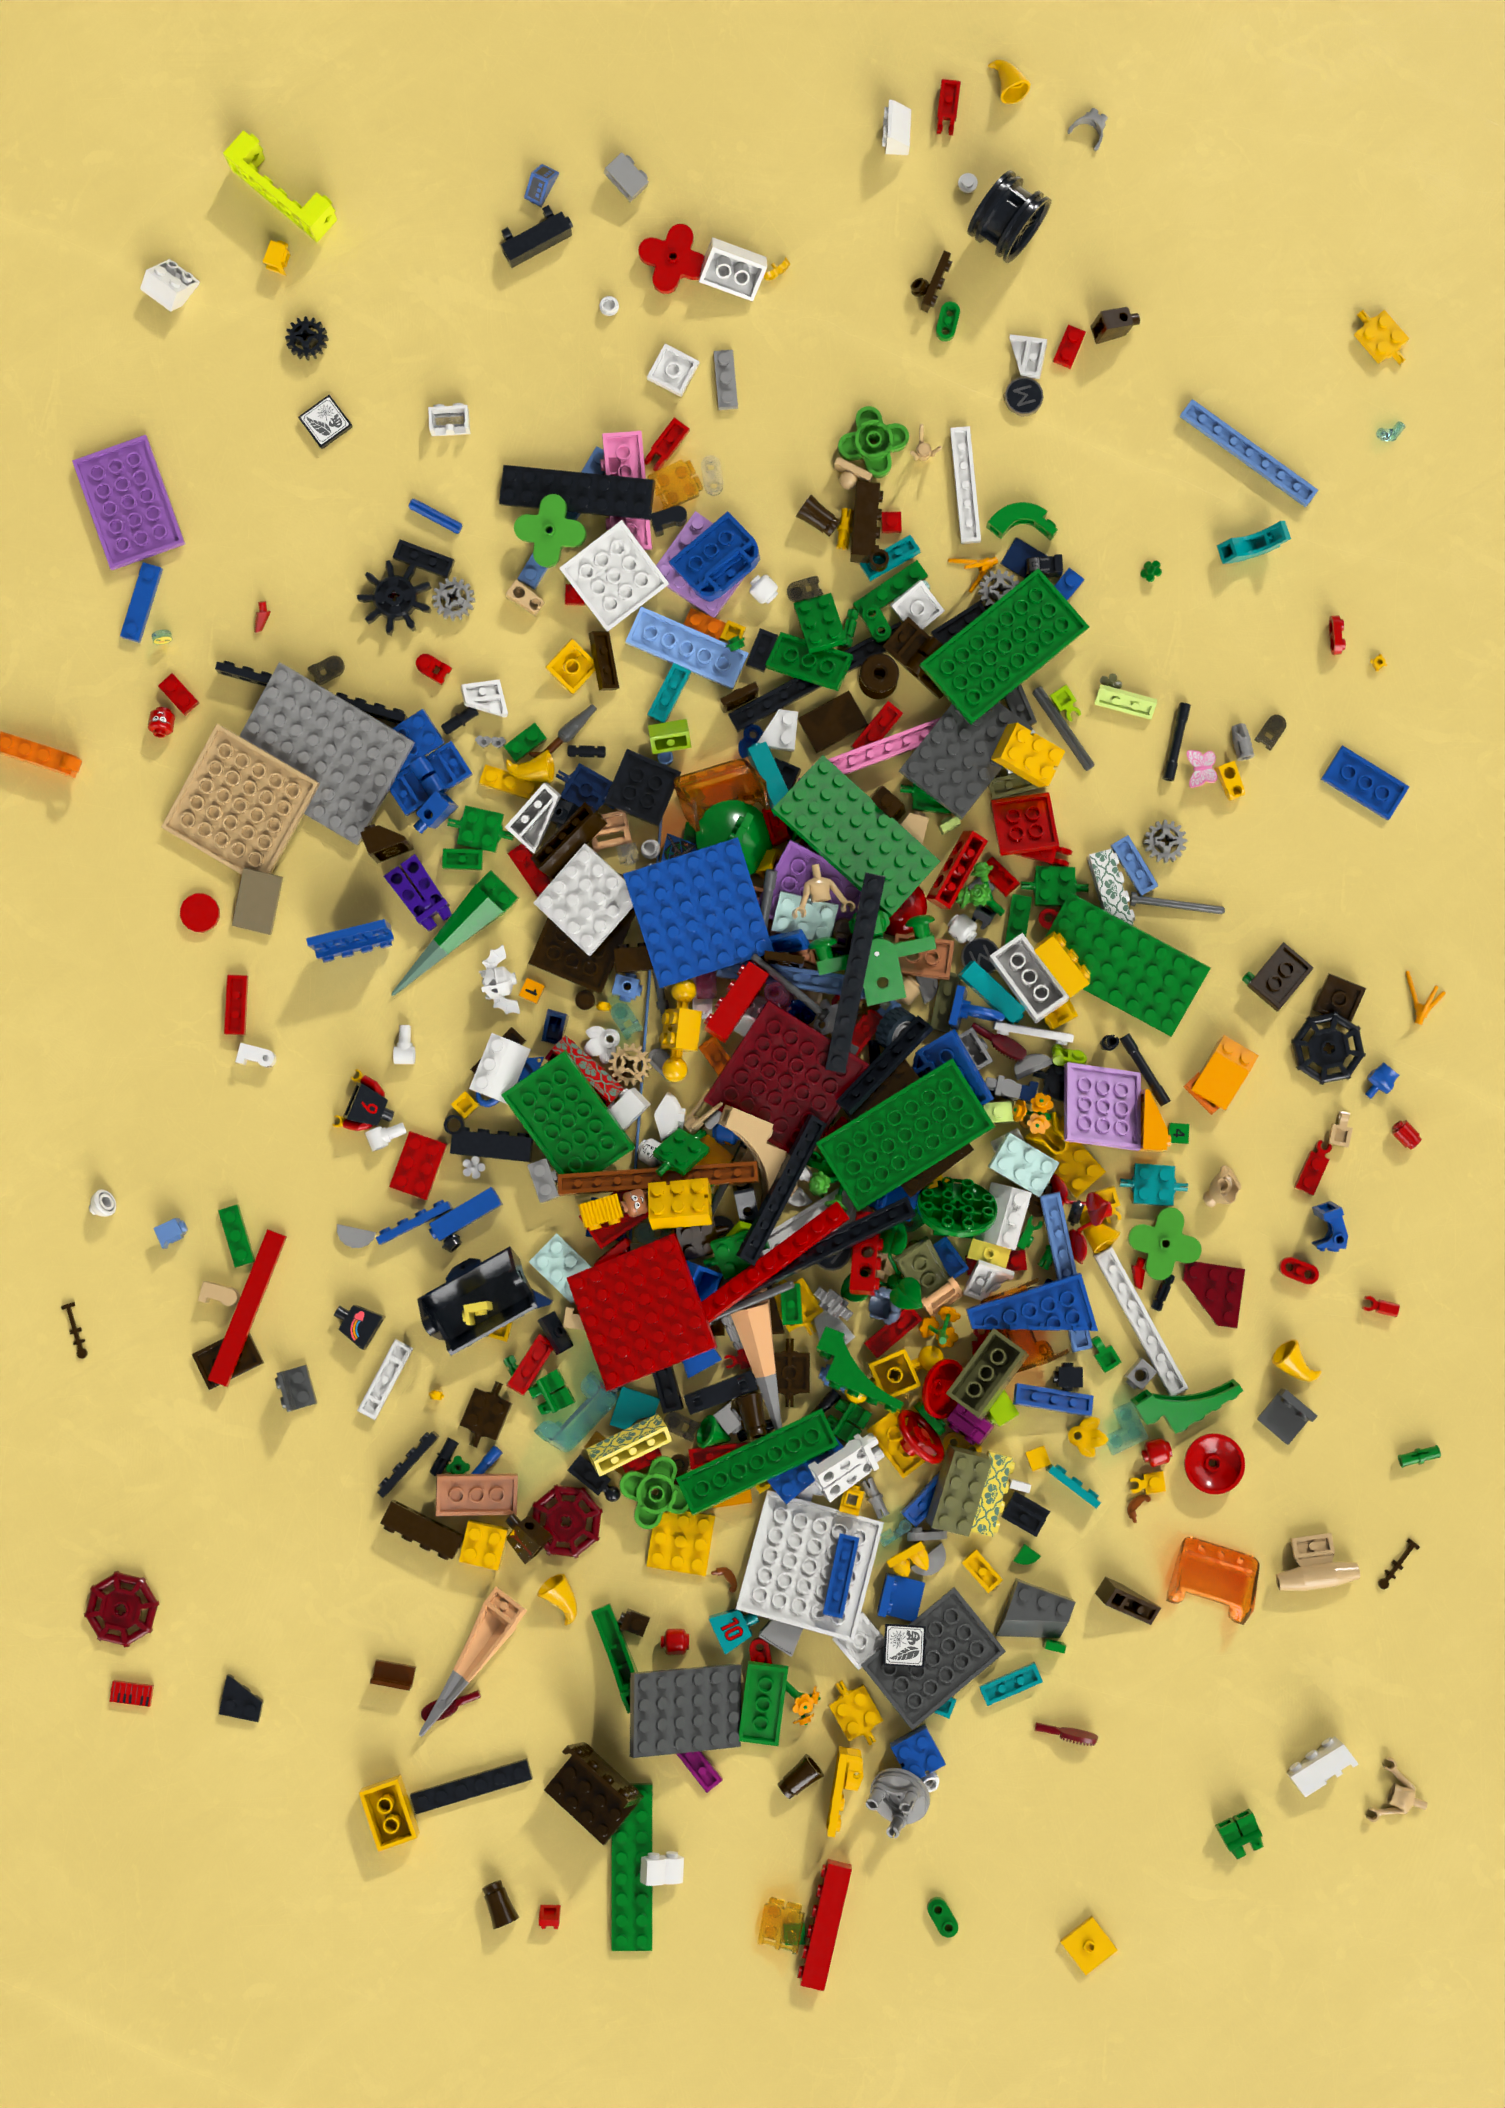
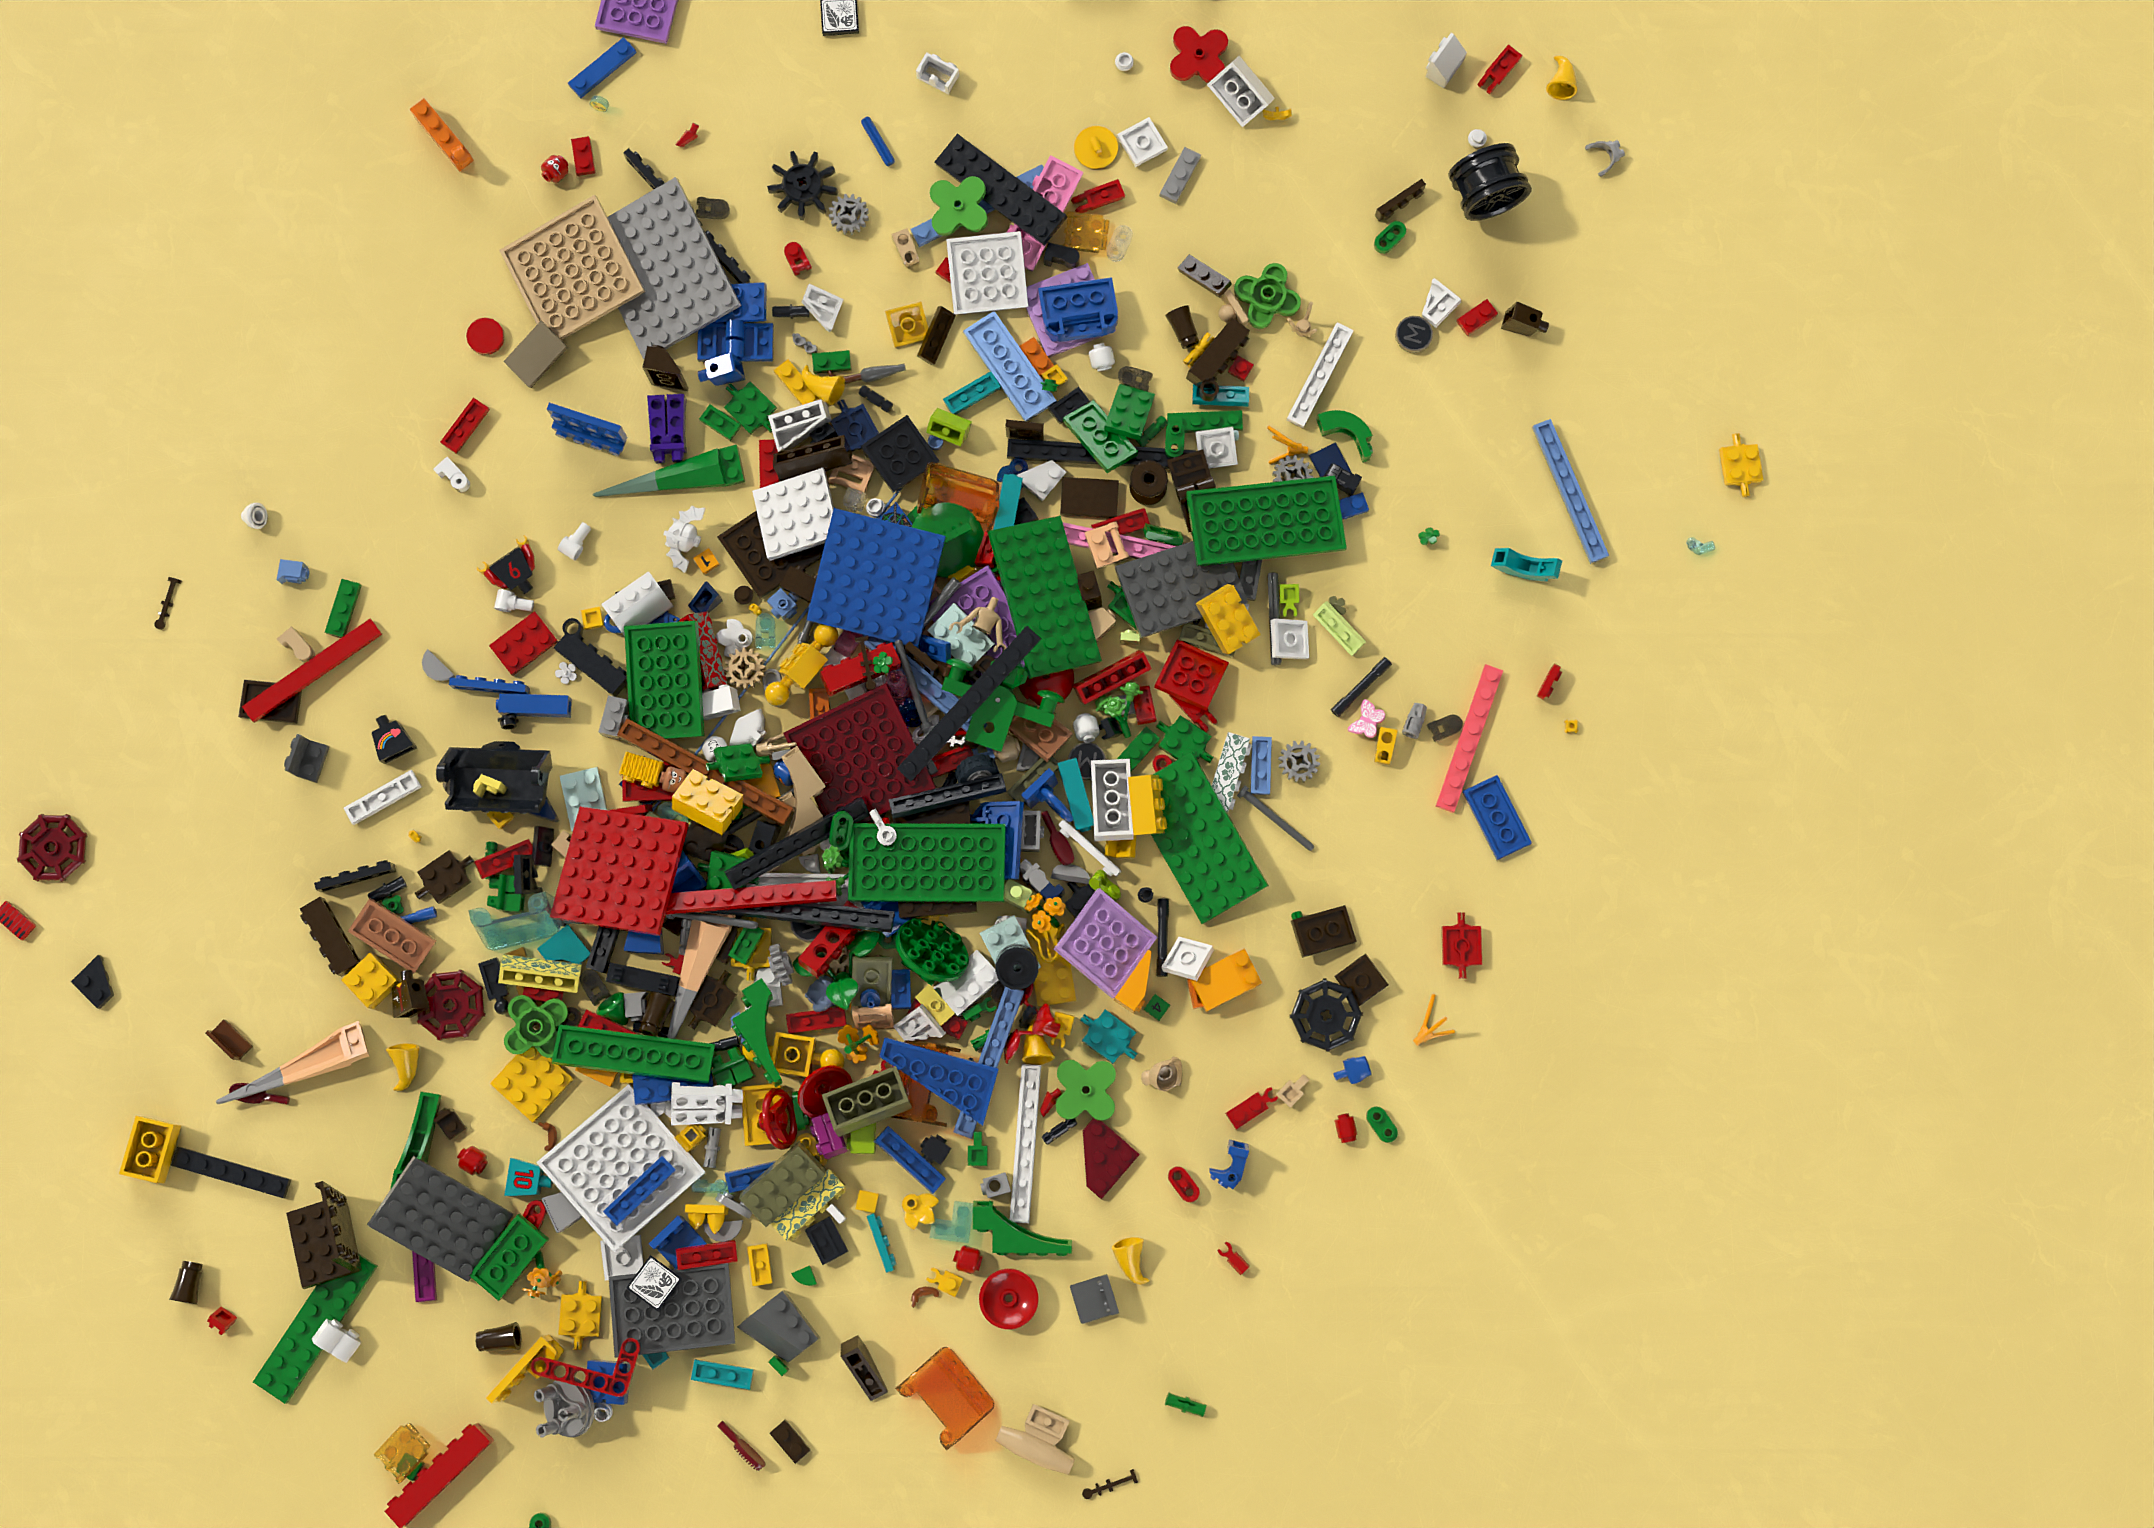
camera: 30 degrees right, 5 degrees down
black plate [393,539,455,579] -> none
dark brown plate [911,278,930,297] -> none
black plate [930,601,986,645] -> none
none -> black wing [513,855,543,894]
none -> red beam [531,1338,641,1397]
none -> red plate [676,1240,738,1270]
none -> dark brown plate [769,1419,811,1464]
none -> green plate [829,811,853,850]
none -> dark brown piece [855,636,876,690]
none -> blue tile [860,989,880,1008]
none -> white plate [870,809,897,846]
none -> green plant [873,652,893,673]
none -> black wheel [995,943,1039,990]
none -> yellow shield [1074,126,1118,169]
none -> light nougat plate [1084,522,1129,569]
none -> green plate [1143,523,1183,546]
none -> white plate [1162,937,1214,981]
none -> plate [1178,254,1232,298]
none -> white plate [1270,619,1309,659]
none -> green plate [1366,1106,1398,1143]
none -> coral plate [1435,664,1503,813]
none -> red plate [1441,912,1482,979]

